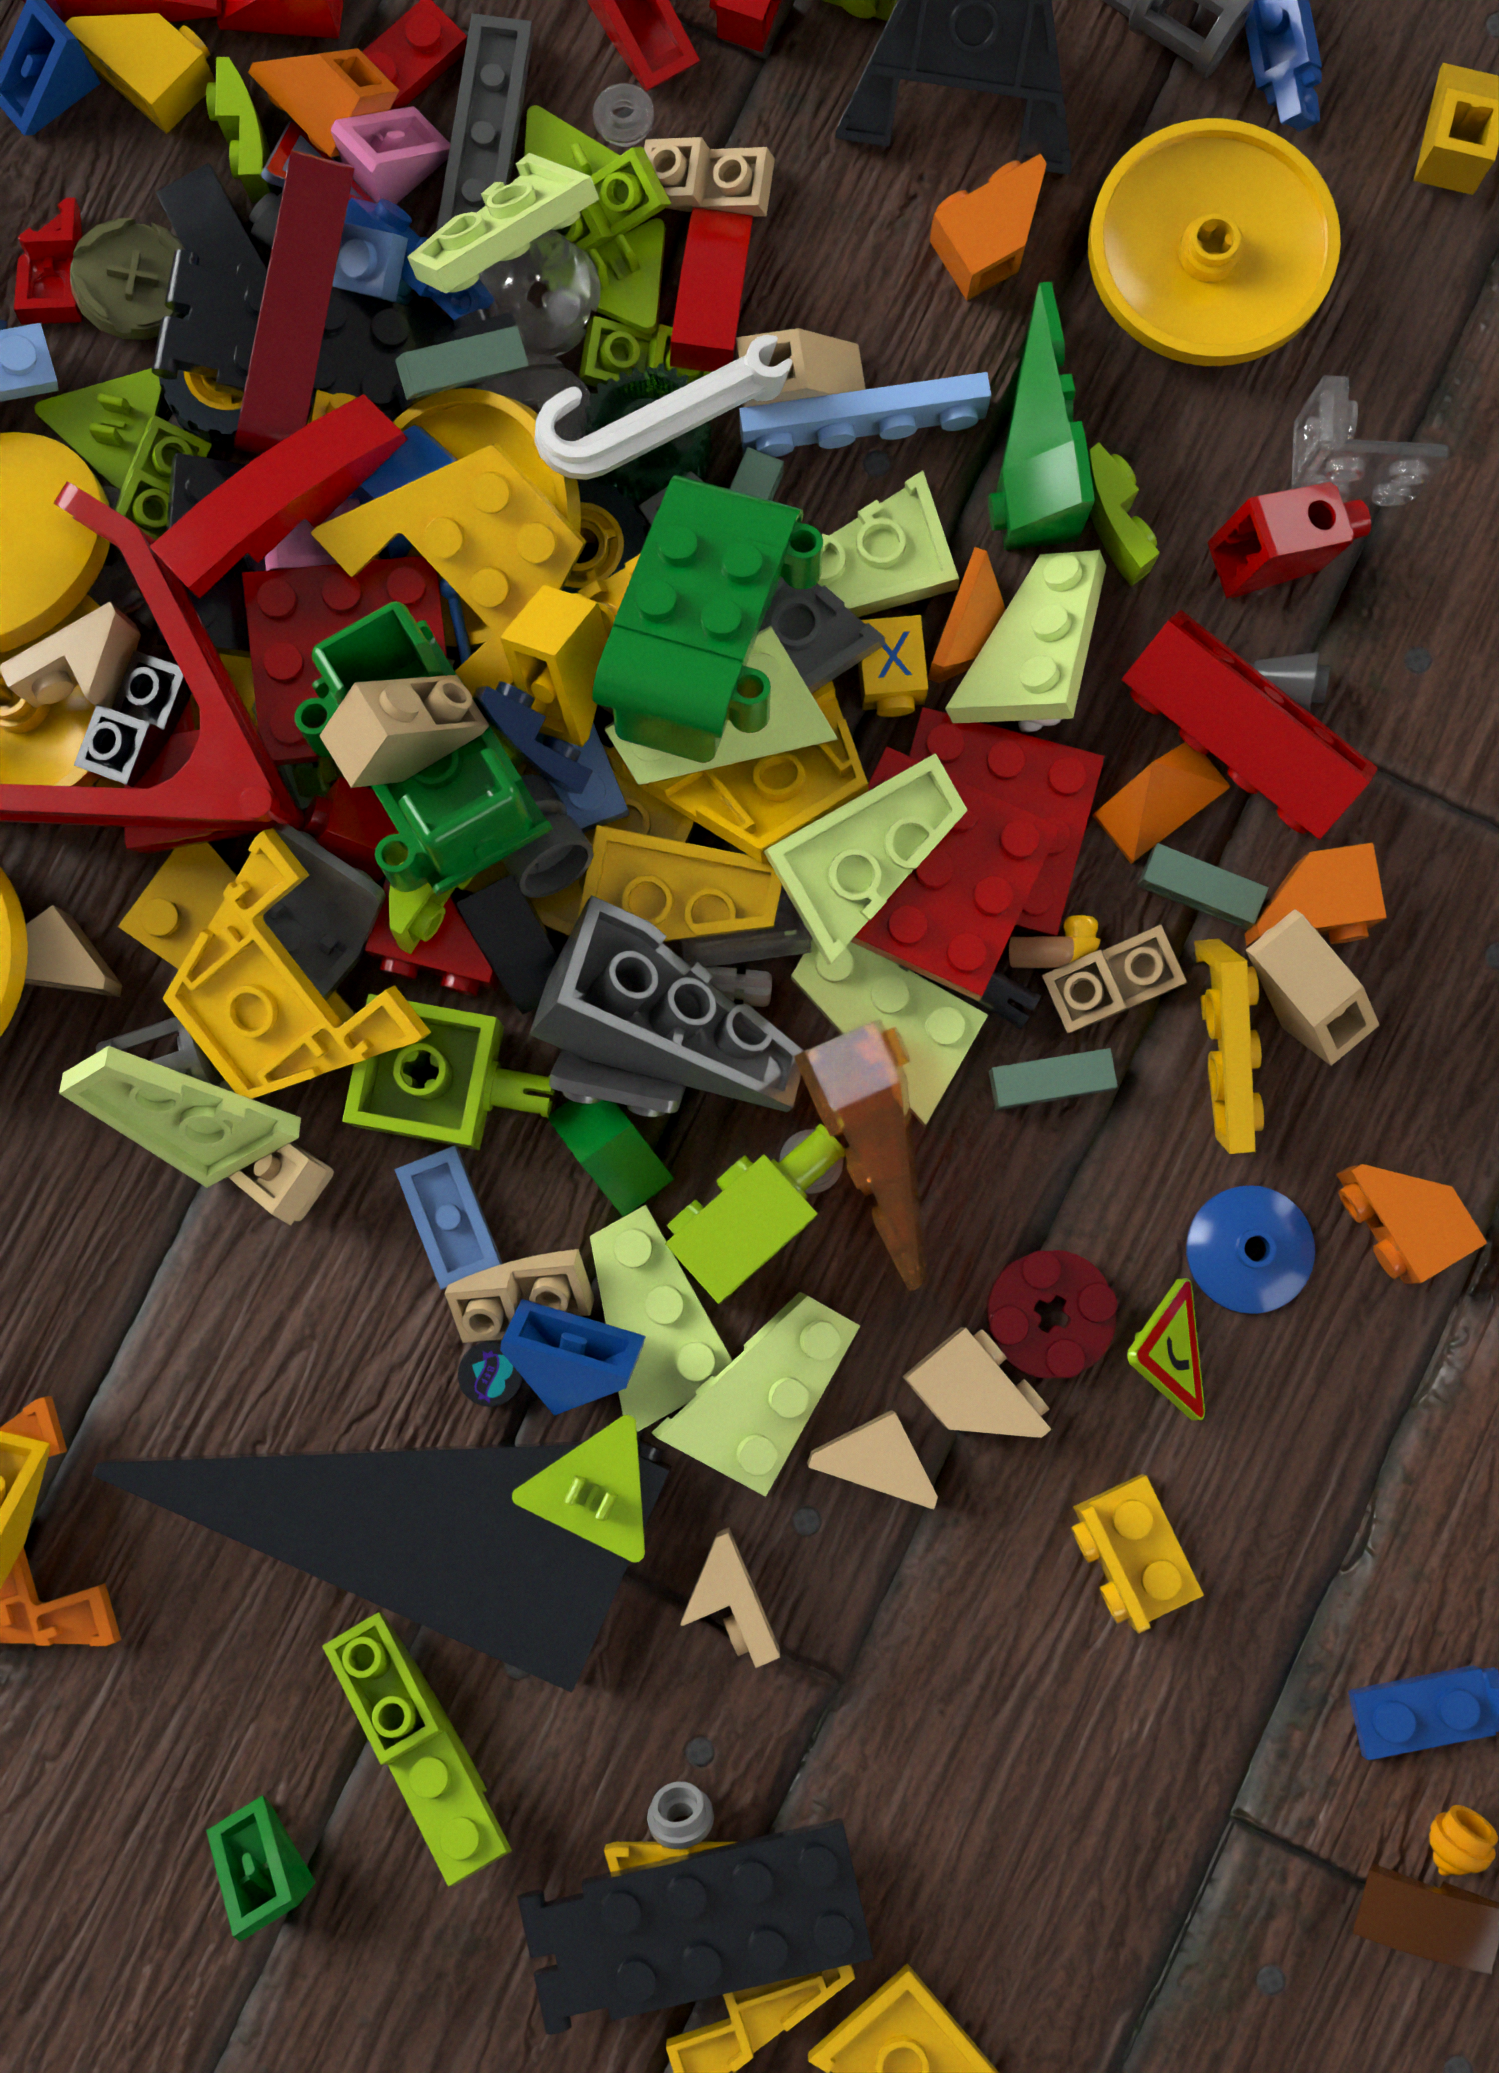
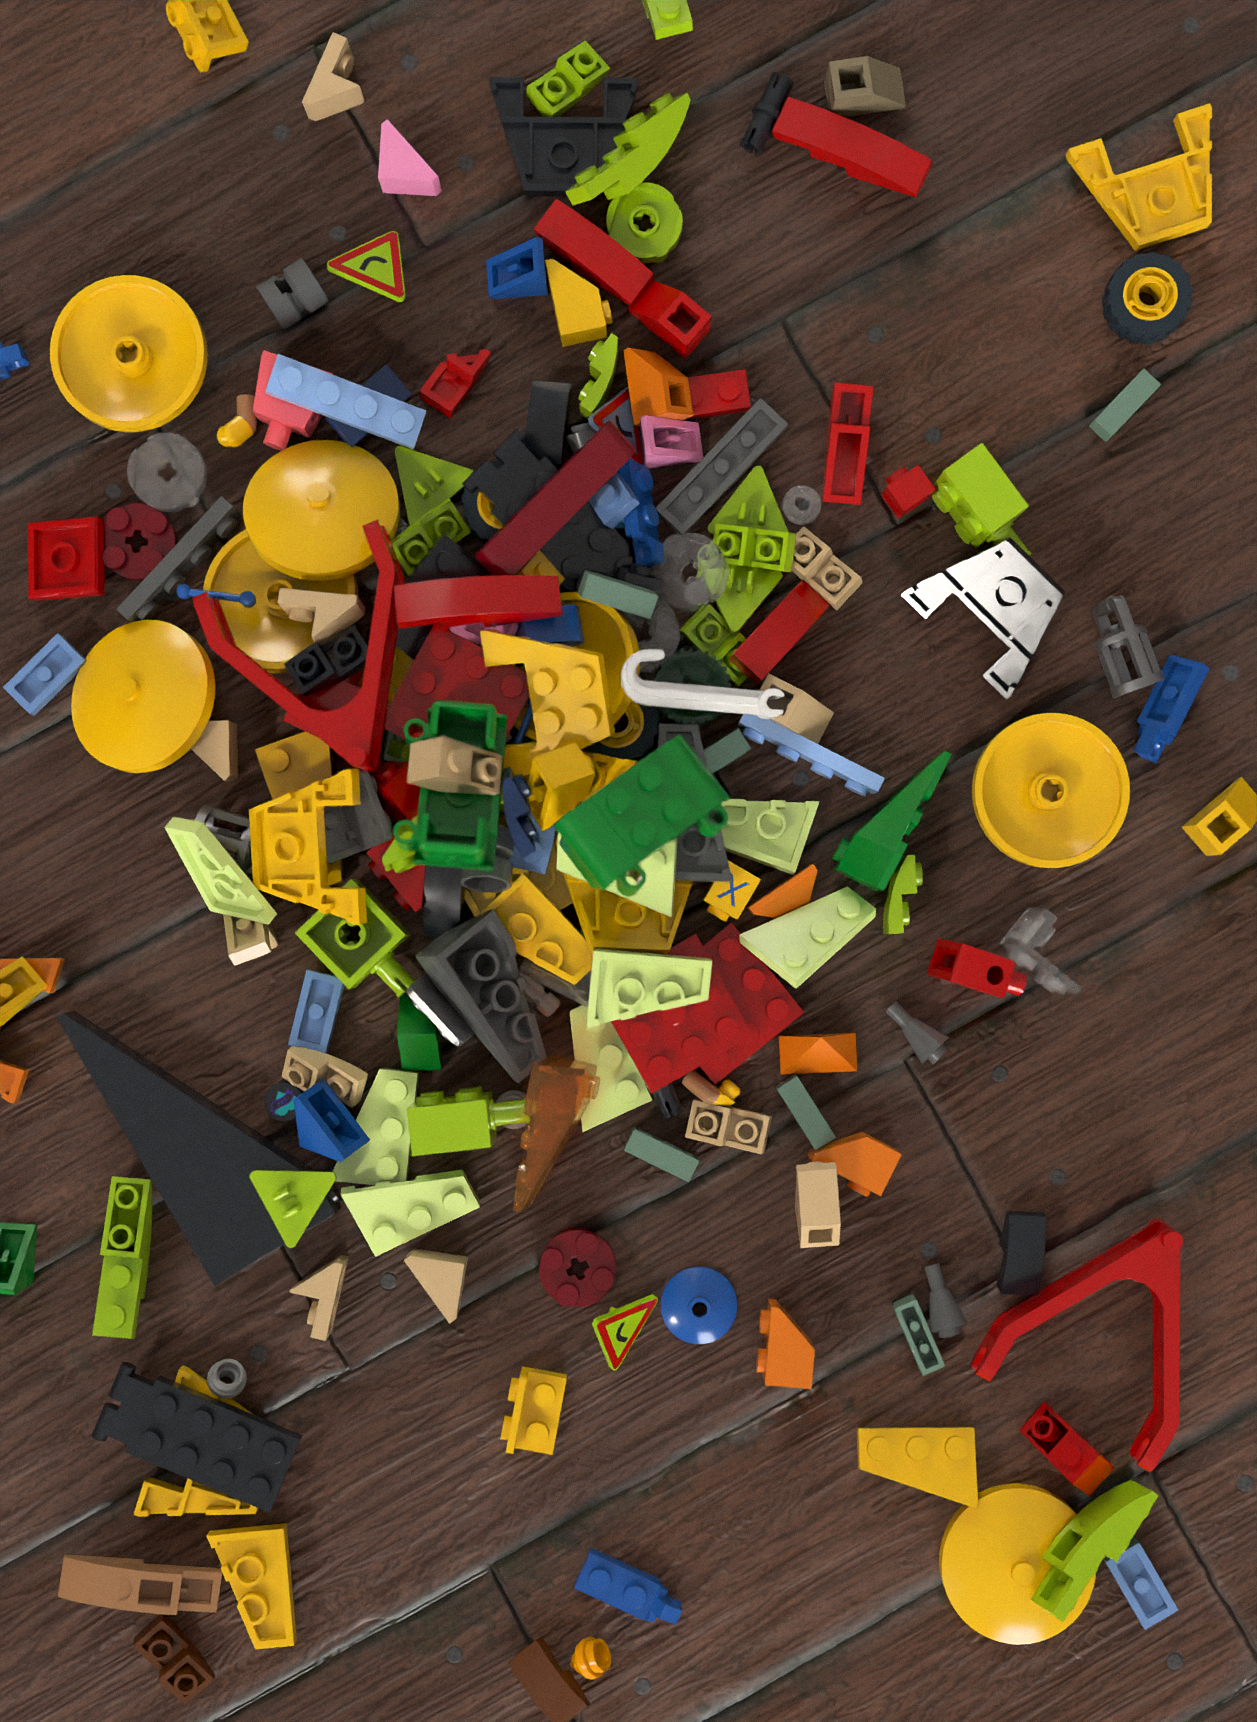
camera: 35 degrees right, 5 degrees up
olive tile [70,218,187,340] -> none
yellowish green wing [407,153,599,294] -> none
tan slope [902,1327,1051,1438] -> none
orange slope [929,154,1047,301] -> none
red brick [1121,610,1378,840] -> none
yellow wing [1194,938,1264,1154] -> none

